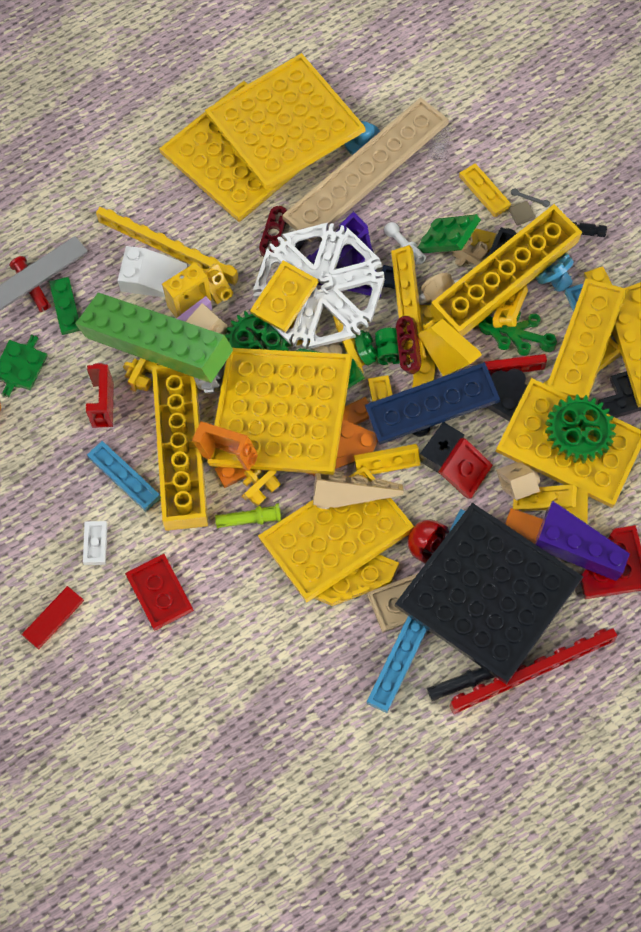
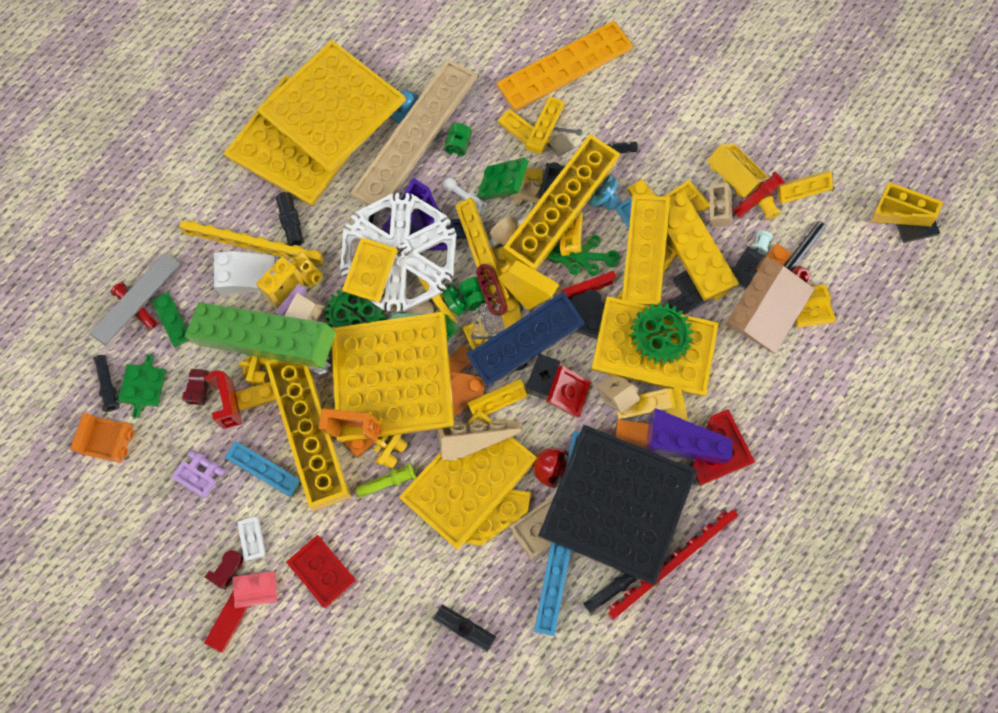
camera: 15 degrees left, 5 degrees up
dark red beam [259,206,287,257] -> none
none -> lavender plate [171,450,225,499]
none -> dark red leg [182,368,209,406]
none -> dark red leg [204,550,244,590]
none -> coral plate [233,571,277,608]
none -> yellow plate [235,382,276,411]
none -> black piece [275,192,305,246]
none -> black piece [433,604,496,653]
none -> green wheel [443,123,472,157]
none -> clear wing [471,303,505,340]
none -> light orange plate [496,20,633,112]
none -> yellow tile [524,96,565,155]

